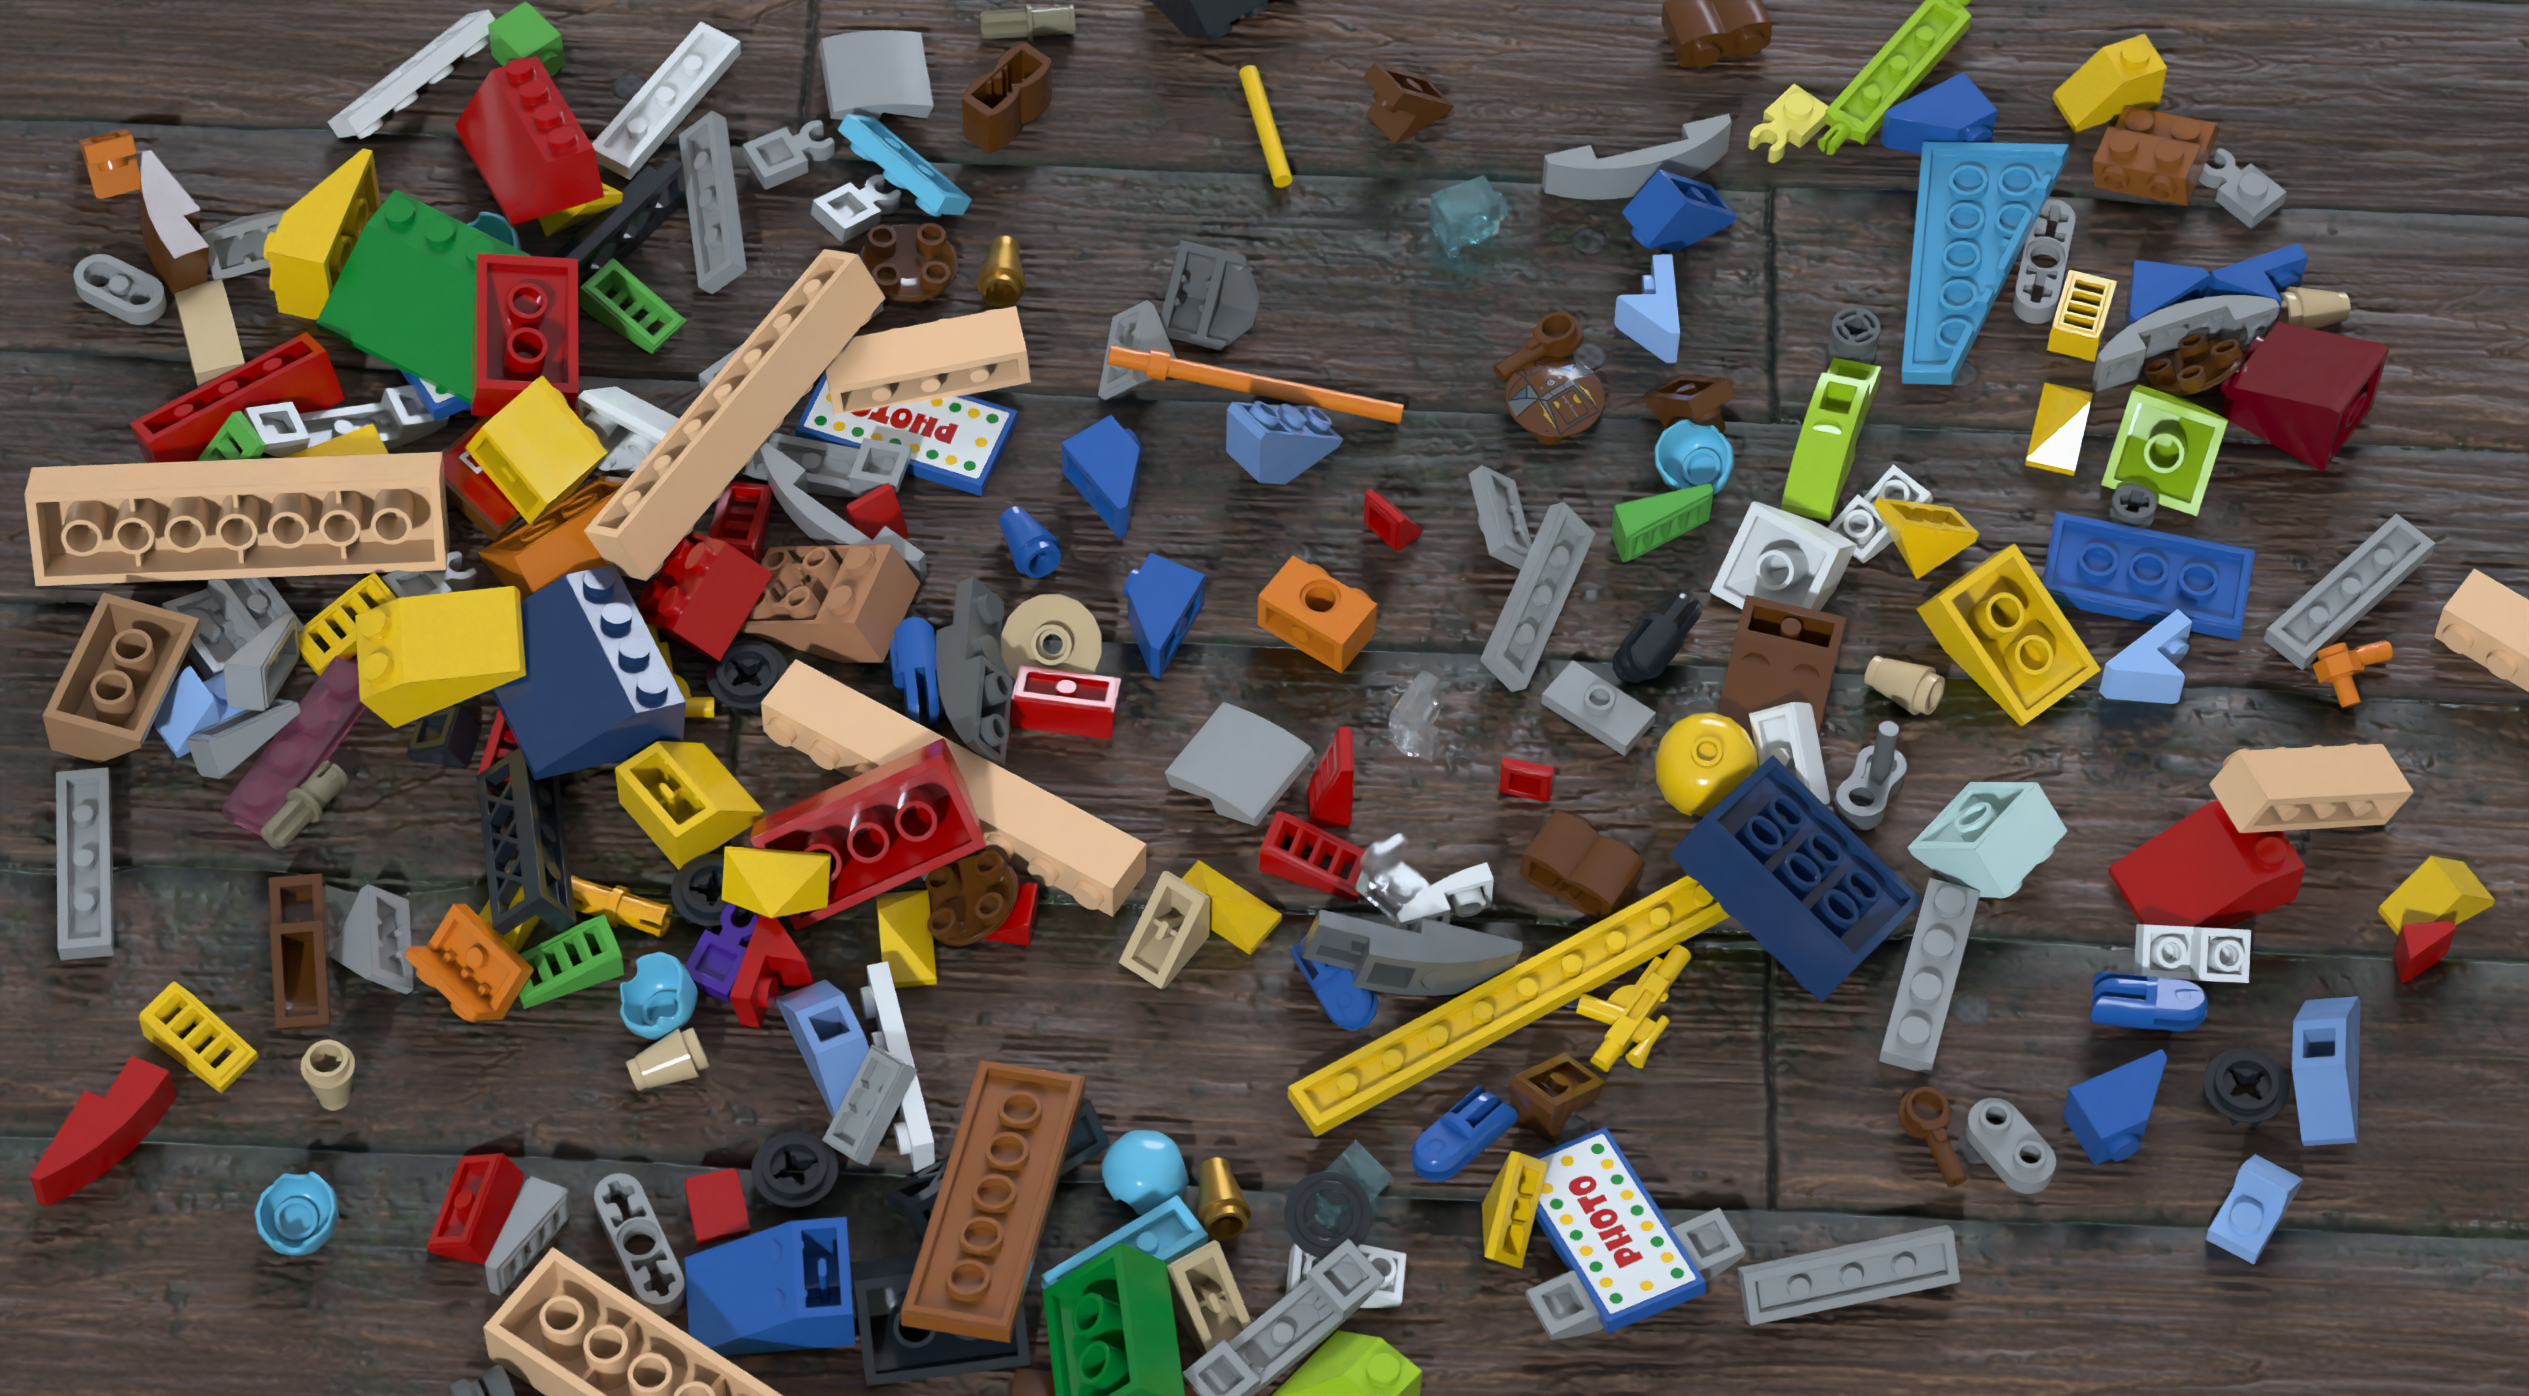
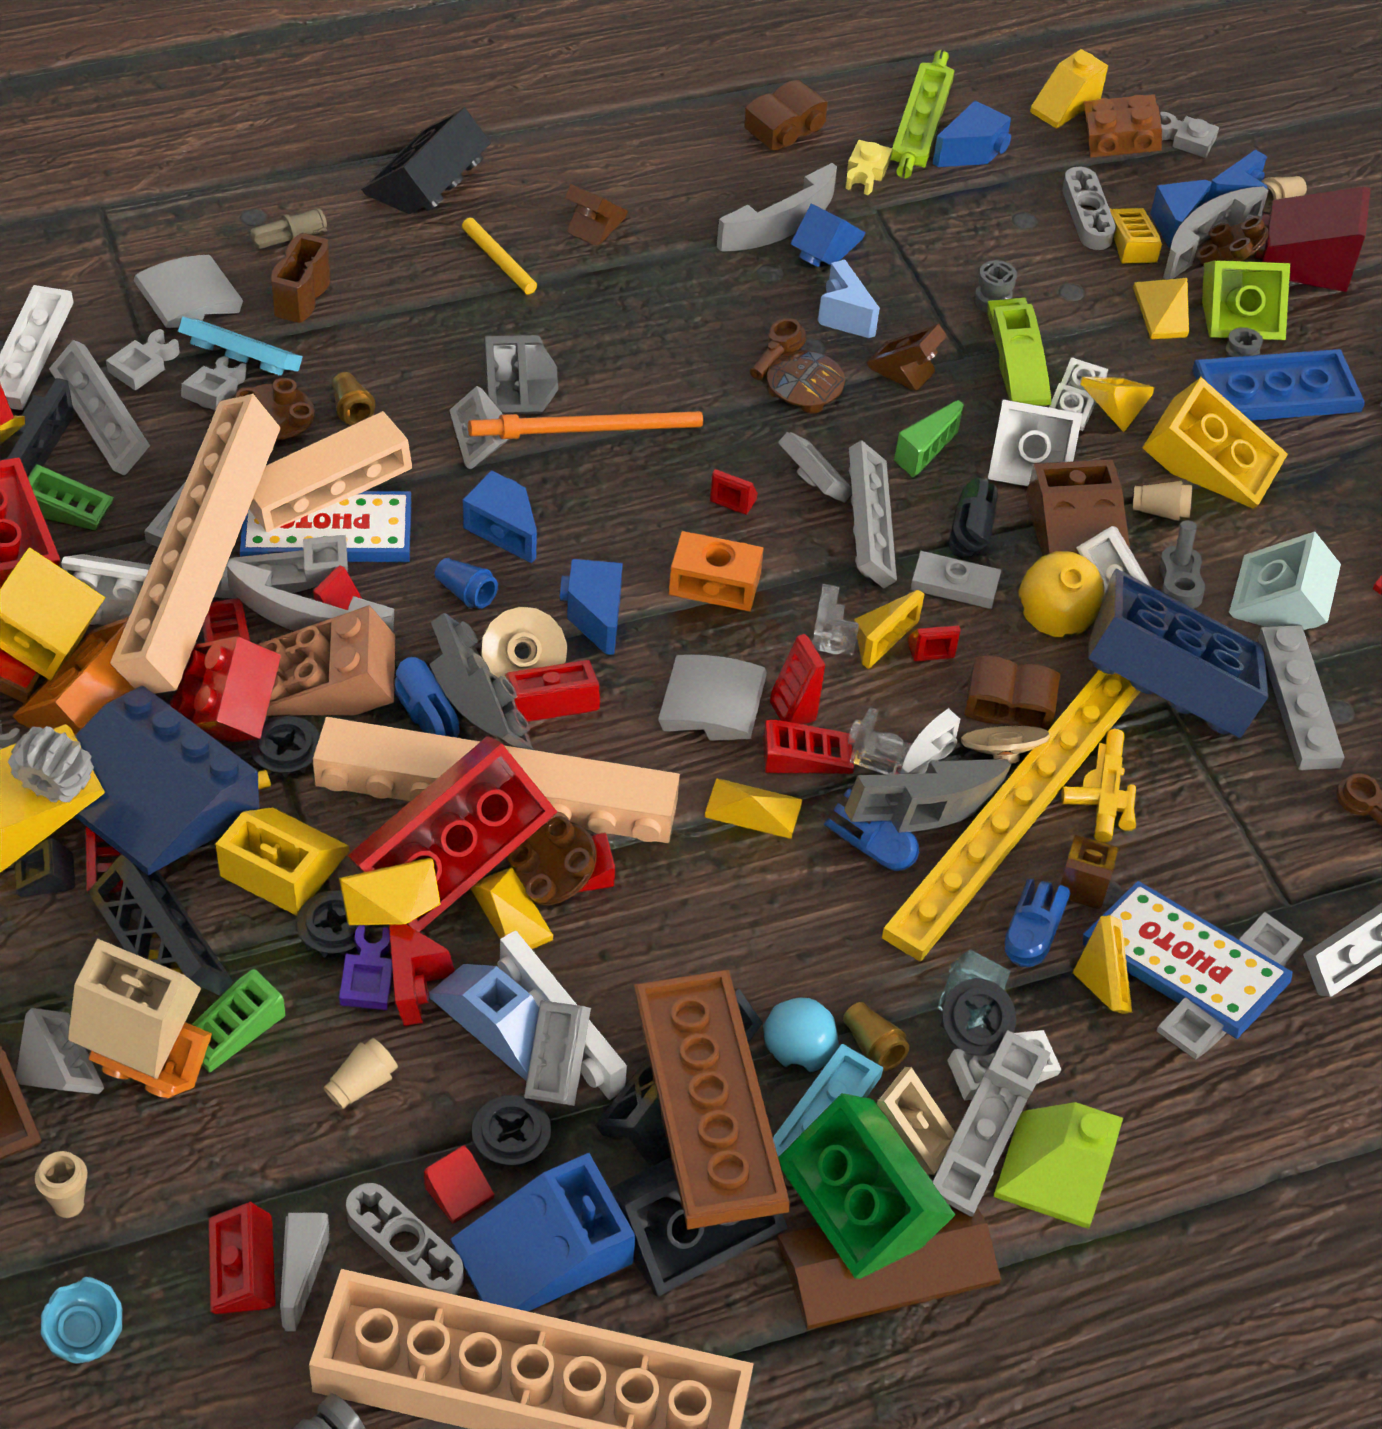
camera: 25 degrees left, 5 degrees down
light orange pin [571,875,673,938] -> none
medium azure hair [620,952,698,1040] -> none
tan slope [1118,871,1210,989] -> none
medium blue slope [1226,401,1343,485] -> none
clear light blue brick [1429,175,1509,259] -> none
medium azure hair [1655,420,1735,494] -> none
dark azure wing [1902,142,2069,385] -> none
light blue slope [2099,609,2192,704] -> none
none -> light grey gear [8,726,94,803]
none -> tan slope [68,938,201,1079]
none -> yellow slope [854,590,924,669]
none -> tan dish [961,726,1050,764]

